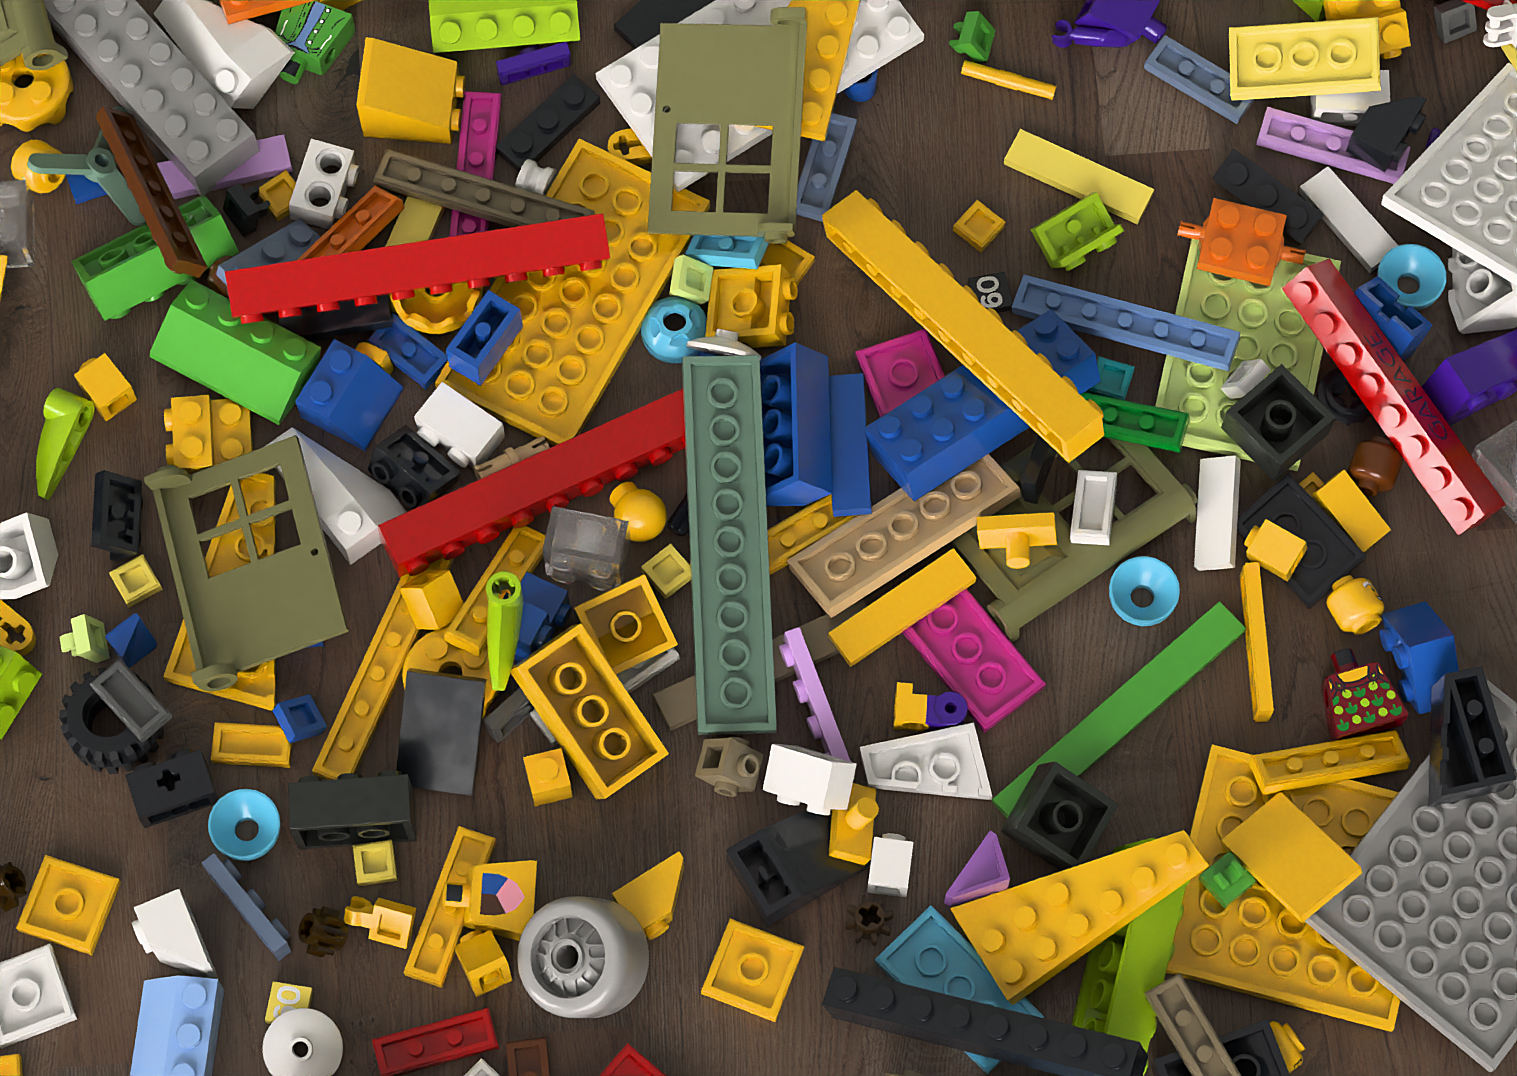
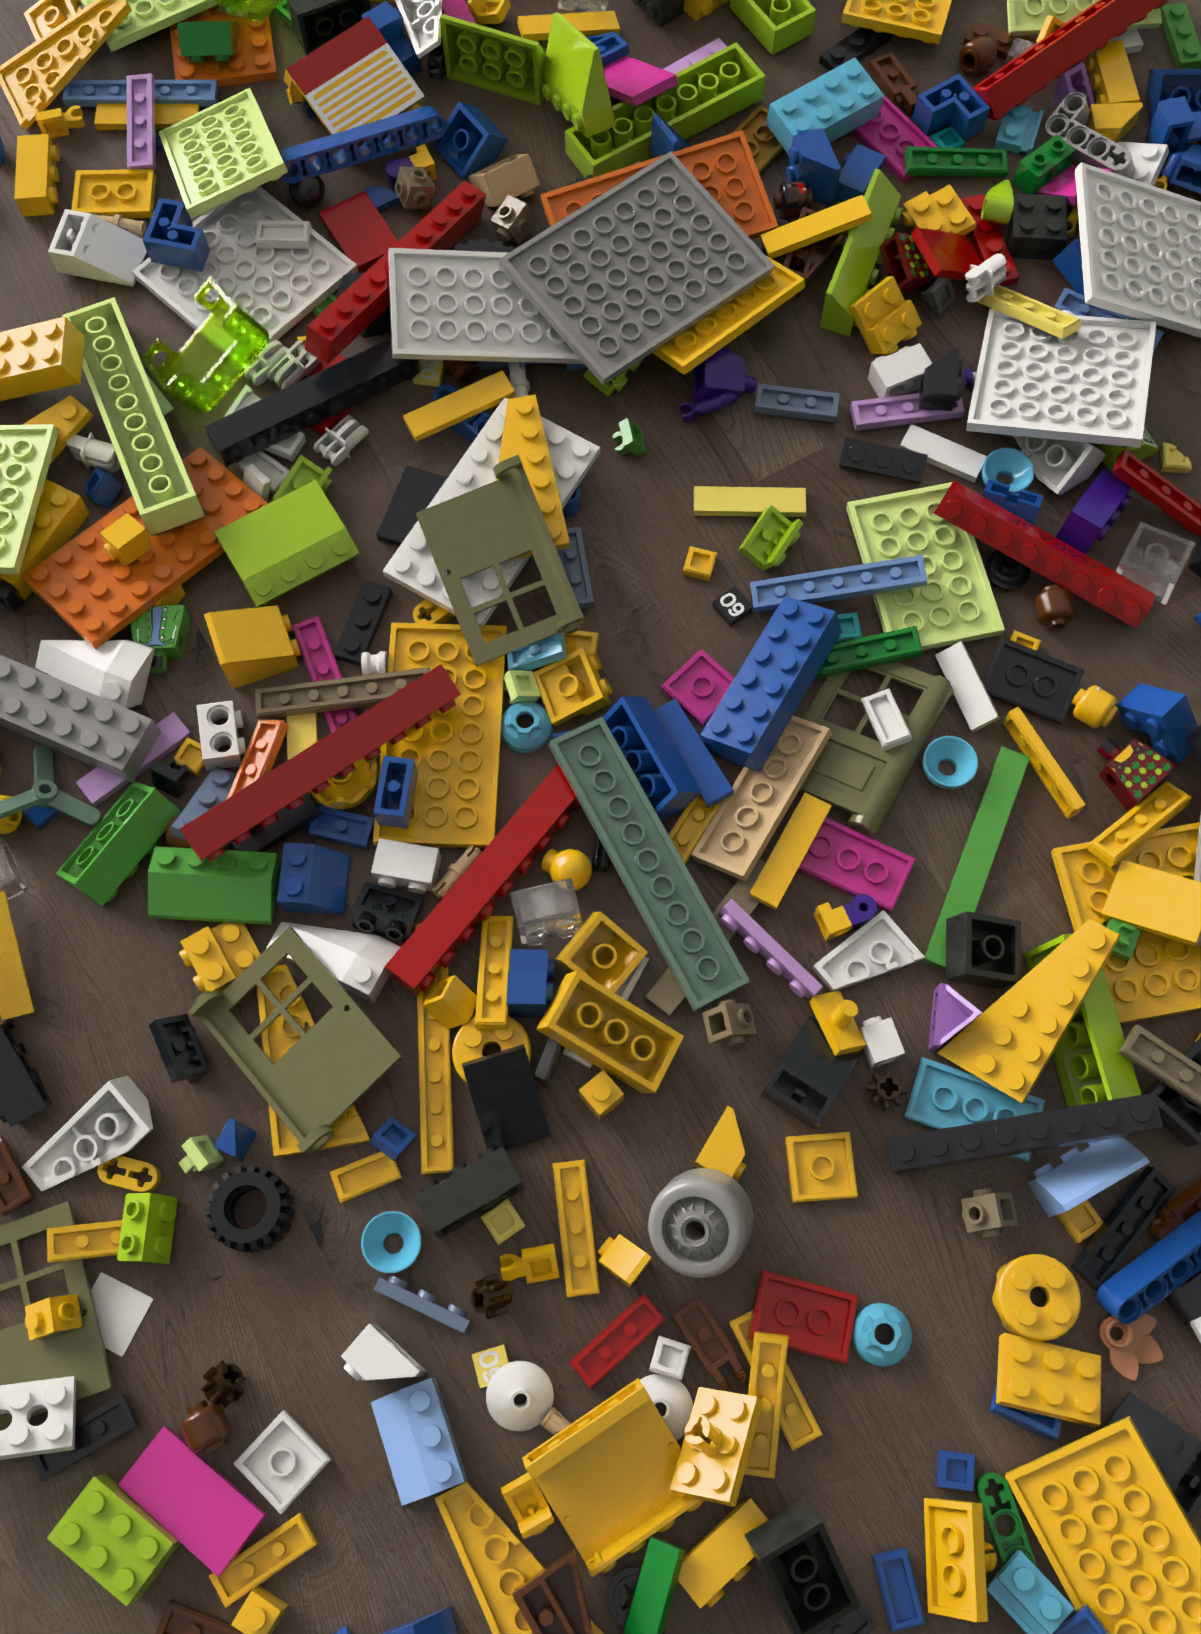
camera: 25 degrees left, 0 degrees up
yellow tile [16,855,121,955] -> none
lime piece [36,388,95,501] -> none
yellow brick [74,353,137,422] -> none
dark grey tile [90,659,173,743] -> none
reddish brown plate [95,106,207,278] -> none
light yellow tile [109,554,163,608] -> none
black brick [125,749,219,828] -> none
yellow tile [355,342,394,375] -> none
yellow torso [443,860,537,941] -> none
lime piece [486,571,524,691] -> none
dark purple plate [496,42,571,85] -> none
light yellow plate [641,543,691,599] -> none
white dish [686,329,761,361] -> none
white brick [763,744,857,815] -> none
yellow brick [822,190,1104,463] -> none
yellow piece [961,60,1057,100] -> none
yellow tile [977,512,1057,569] -> none
black tile [1021,435,1057,504] -> none
orange plate [1177,198,1306,286] -> none
white plate [1220,359,1271,399] -> none
pearl dark grey brick [1221,364,1336,481] -> none
light yellow plate [1229,17,1381,101] -> none
yellow brick [1244,519,1307,582] -> none
yellow tile [1312,470,1391,553] -> none

